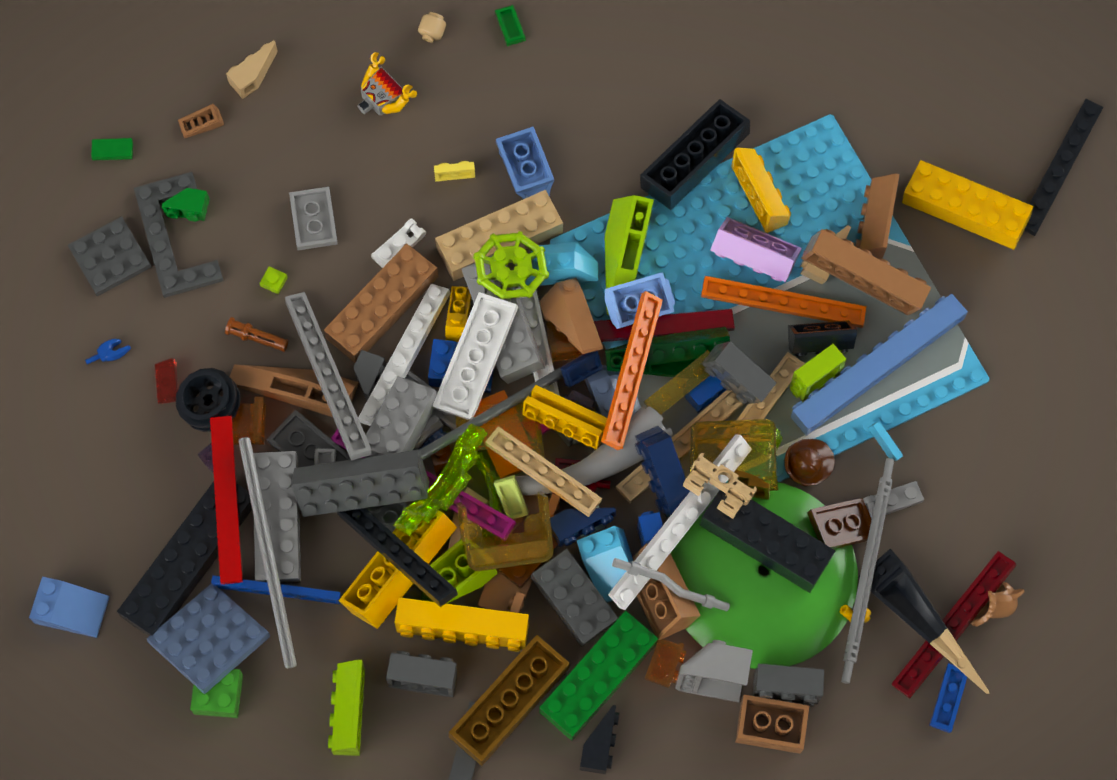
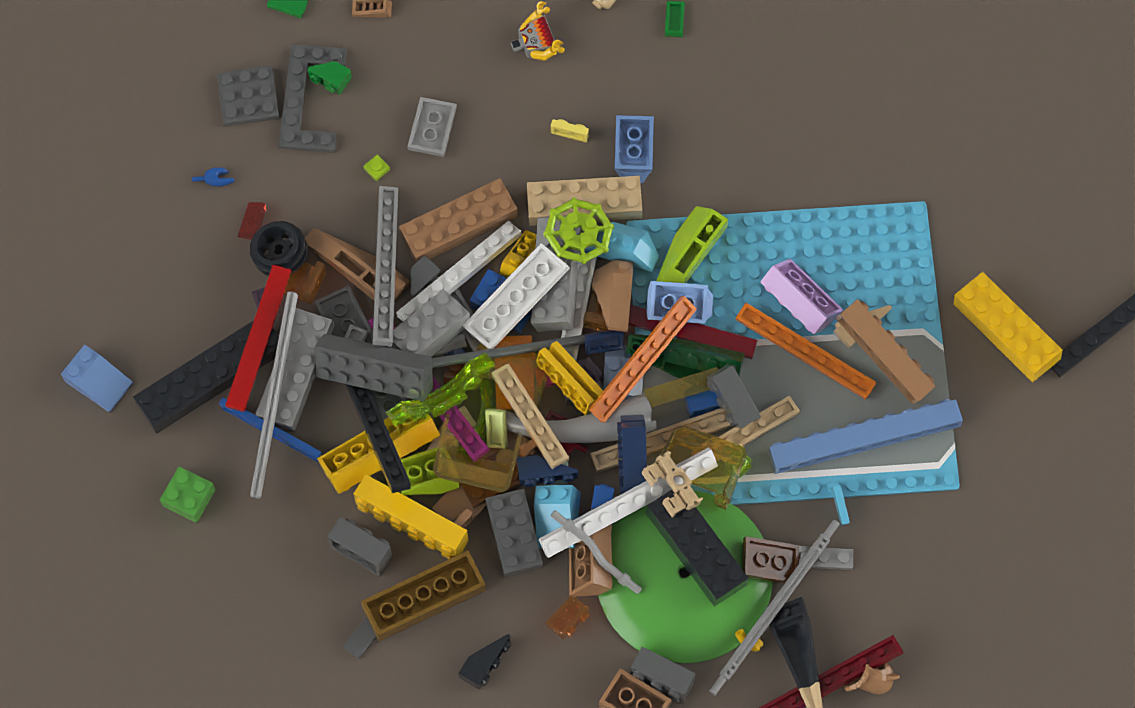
camera: 25 degrees right, 0 degrees up
sand blue plate [146,583,270,694] -> none
dark orange pin [225,317,289,352] -> none
lime slope [328,660,365,756] -> none
white plate [371,218,427,268] -> none
green brick [539,610,658,741] -> none
black brick [640,99,750,210] -> none
light grey windscreen [675,640,753,702] -> none
pearl gold slope [728,470,770,500] -> none
yellow slope [731,147,791,233] -> none
reddish brown hat [784,439,835,486] -> none
black slope [788,320,857,356] -> none
lime window [790,344,846,402] -> none
medium nougat slope [855,174,900,259] -> none

